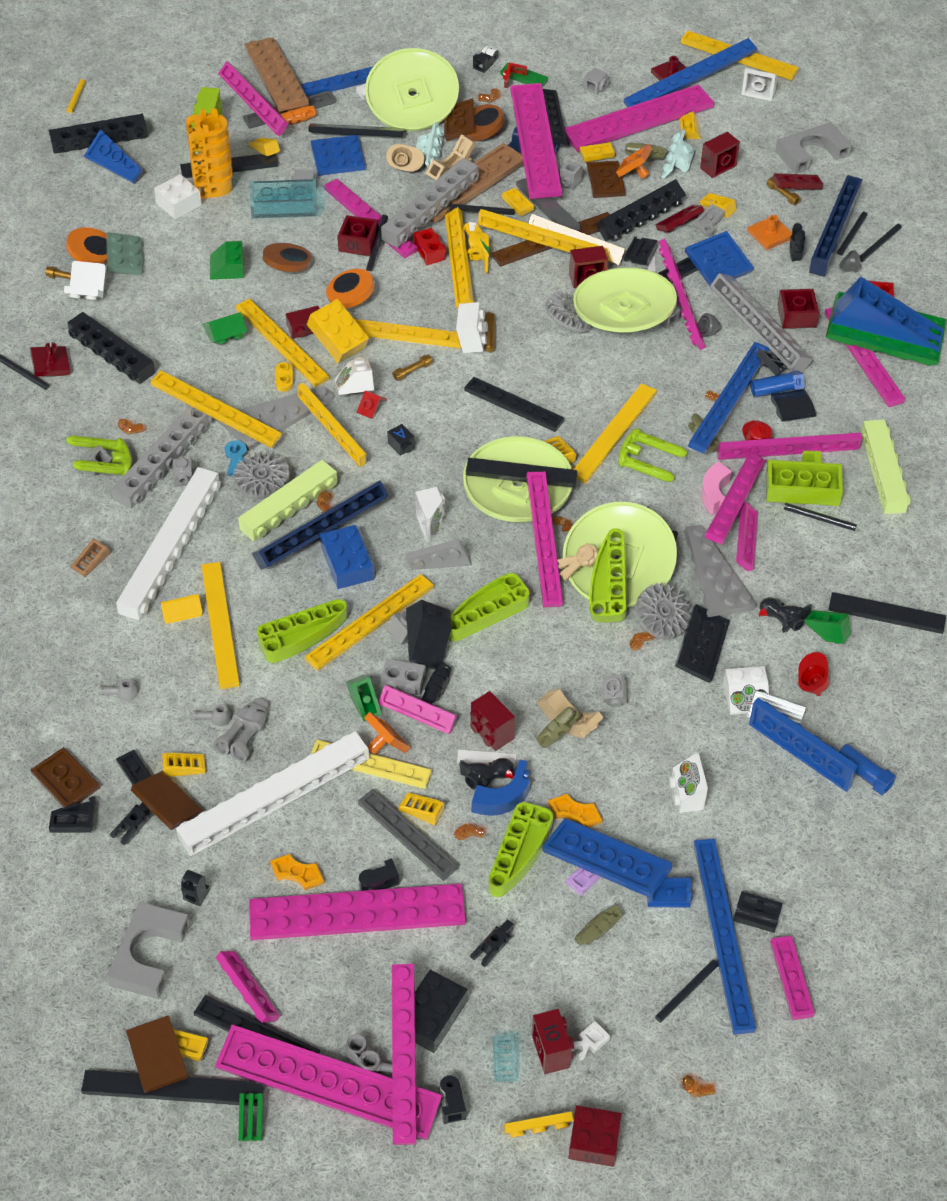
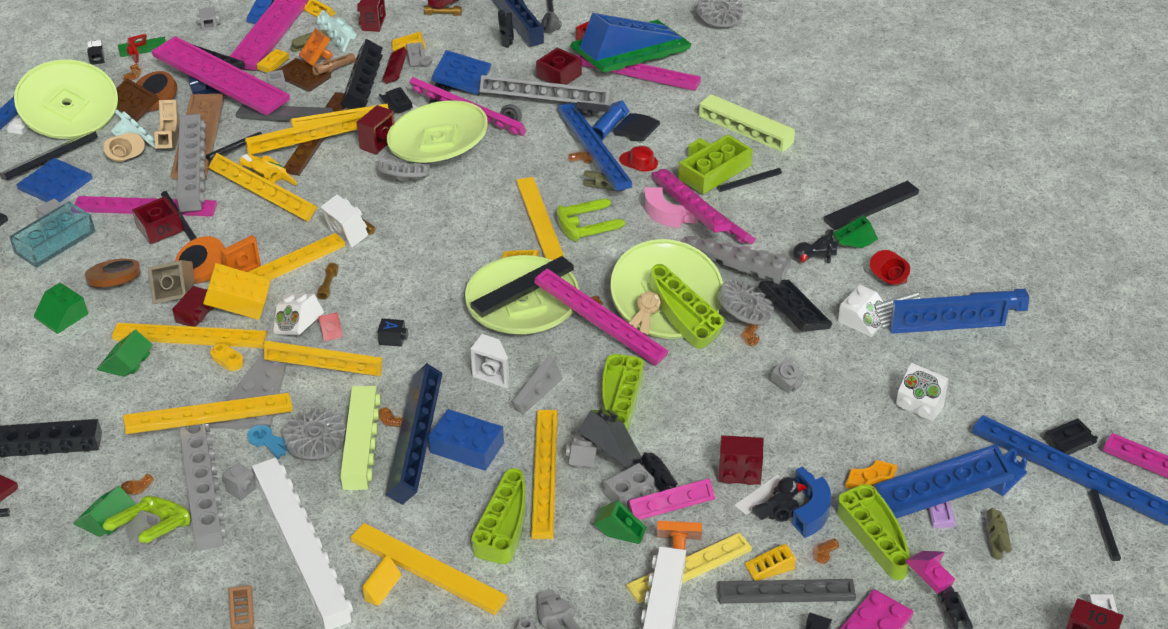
camera: 45 degrees left, 10 degrees down
red brick [413,228,447,266] -> none
black tile [464,377,565,432] -> none
yellow plate [502,187,534,216] -> none
tan arch [536,689,603,738] -> none
olive hinge [536,707,582,748] -> none
dark pink plate [717,433,862,460] -> none
orange tile [747,215,792,250] -> none
none -> green slope [73,486,136,537]
none -> dark tan slope [148,260,195,304]
none -> orange tile [221,235,261,272]
none -> medium nougat pin [312,53,356,76]
none -> dark pink slope [906,551,955,594]

